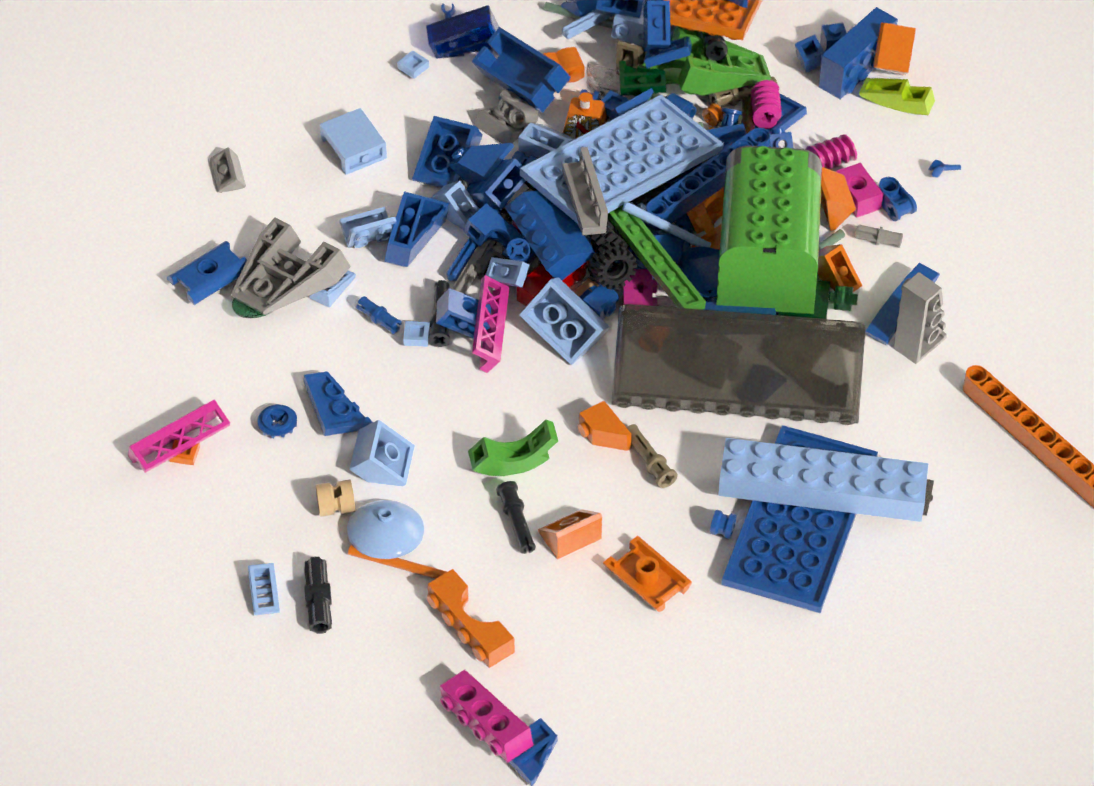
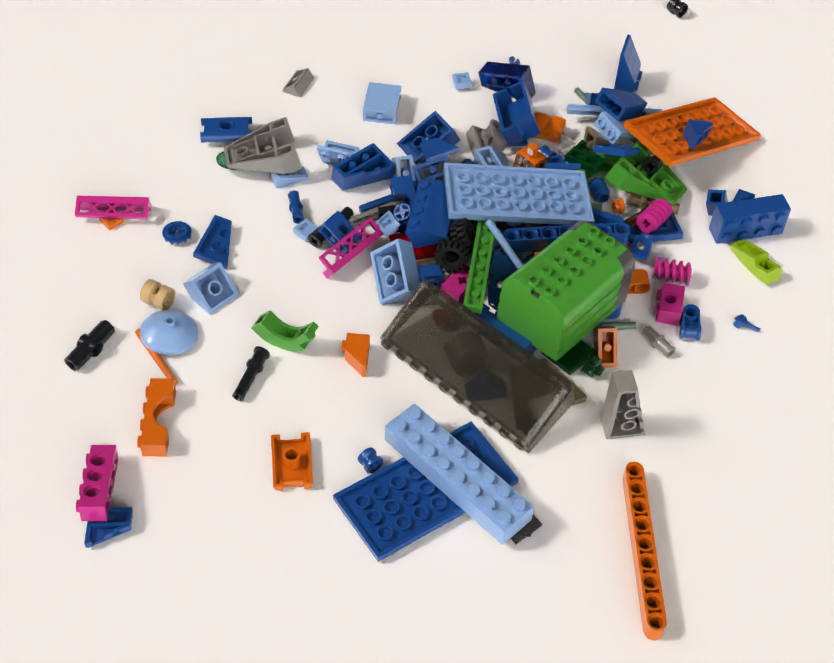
camera: 35 degrees right, 0 degrees up
light blue slope [248,563,280,616] -> none
orange slope [538,509,602,559] -> none
light grey fence [562,147,608,235] -> none
dark tan pin [627,424,678,488] -> none
blue panel [643,0,670,51] -> none
blue bush [718,107,742,128] -> none
orange slope [821,167,856,231] -> none
blue slope [865,262,940,346] -> none
orange slope [873,23,916,76] -> none

